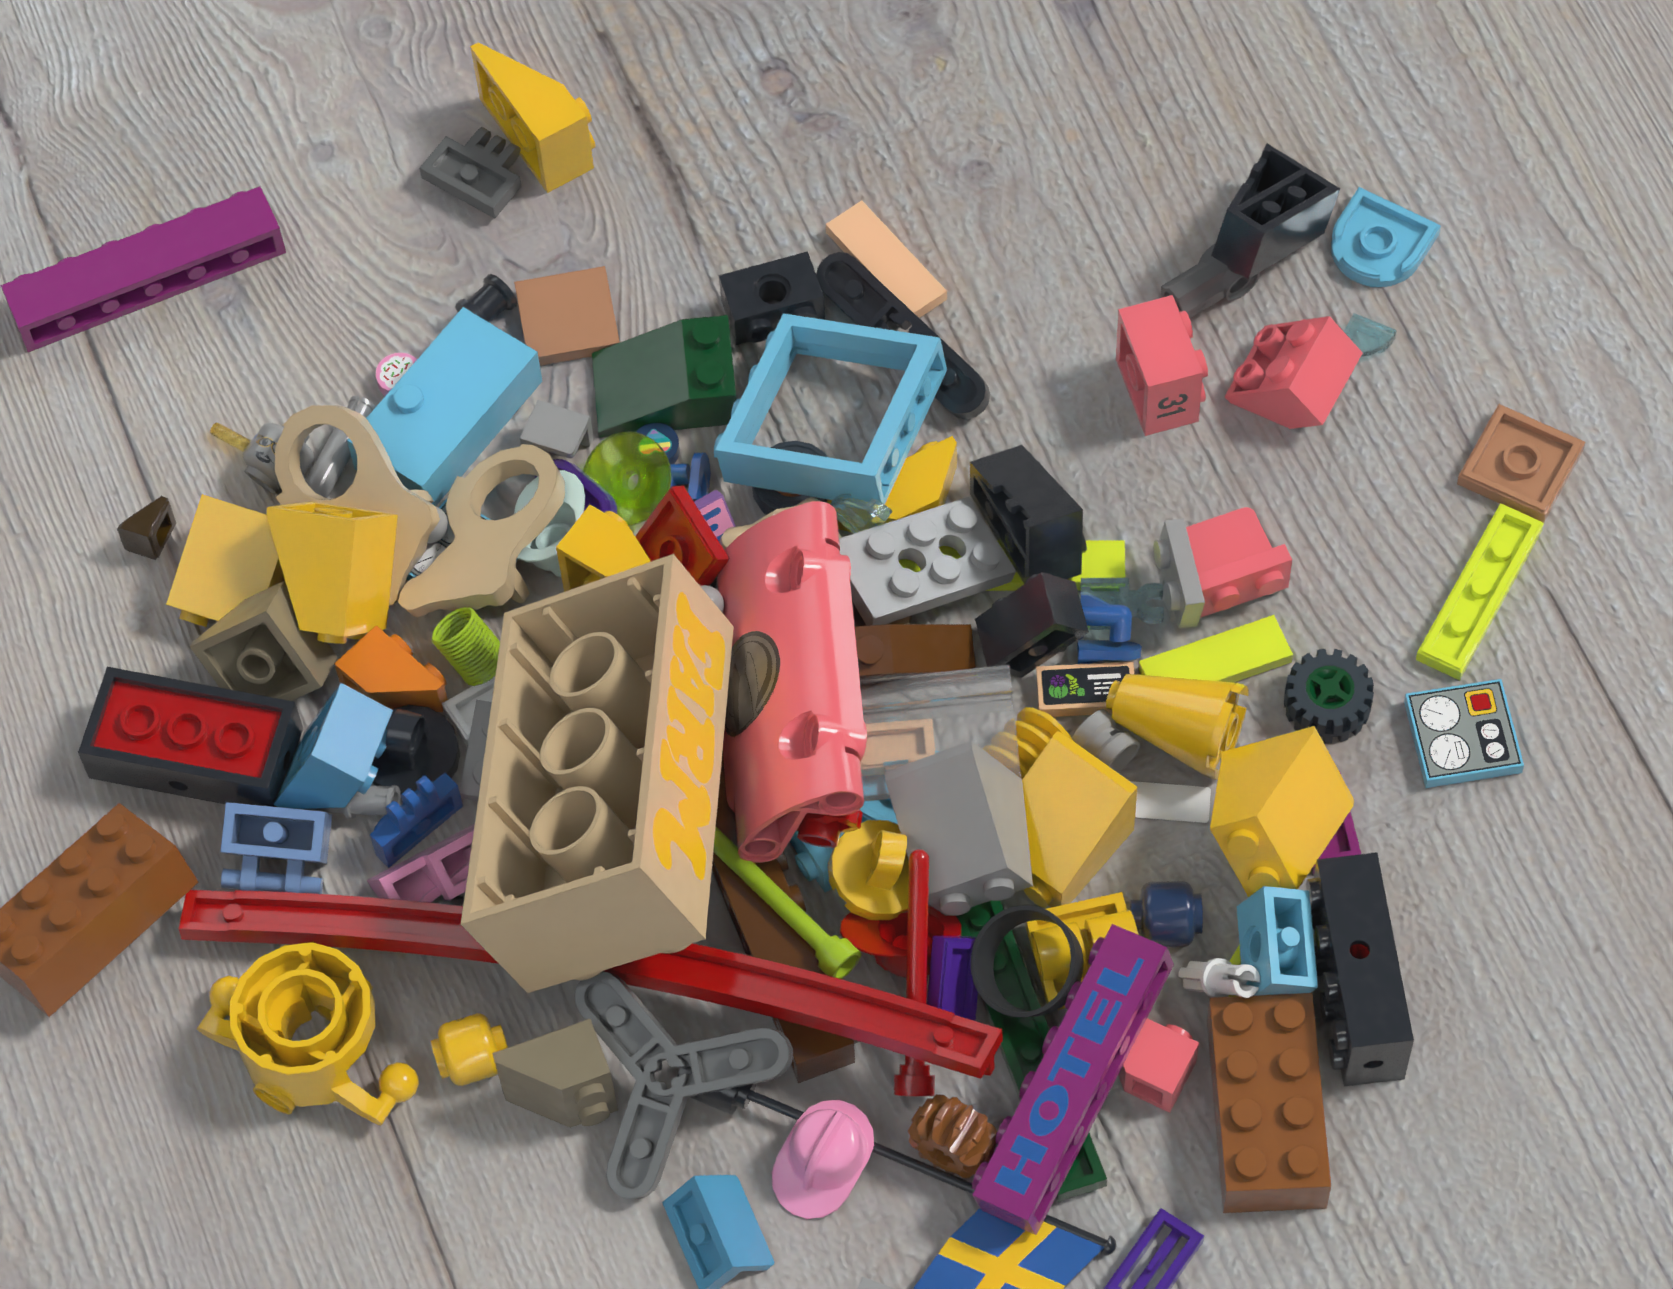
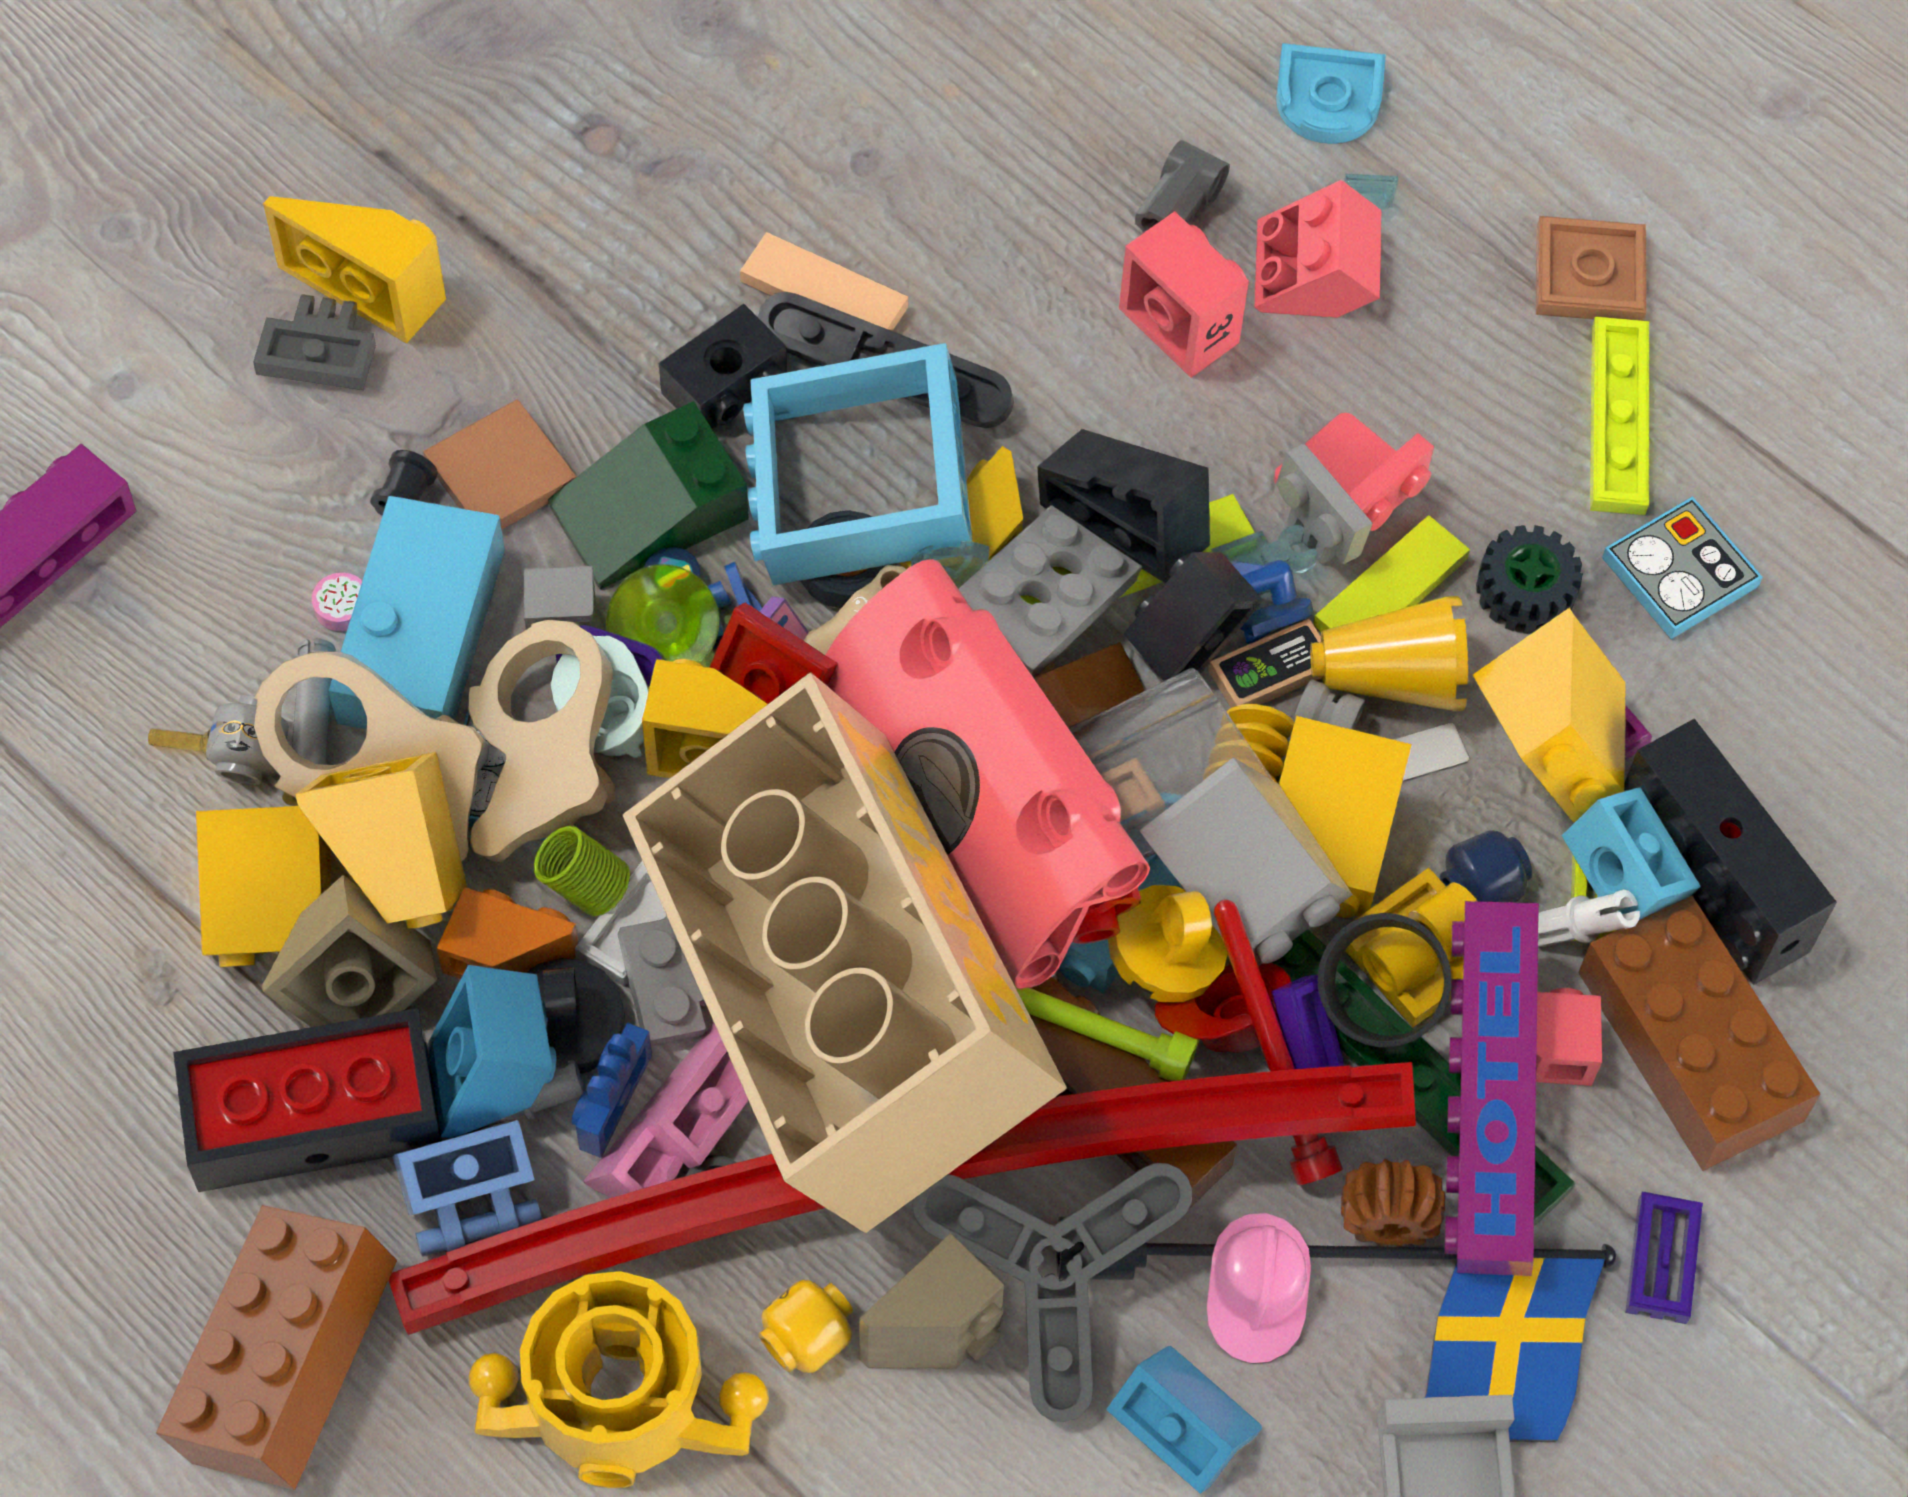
camera: 30 degrees left, 0 degrees up
dark brown slope [117,496,176,560] -> none
black wedge [1211,143,1340,279] -> none

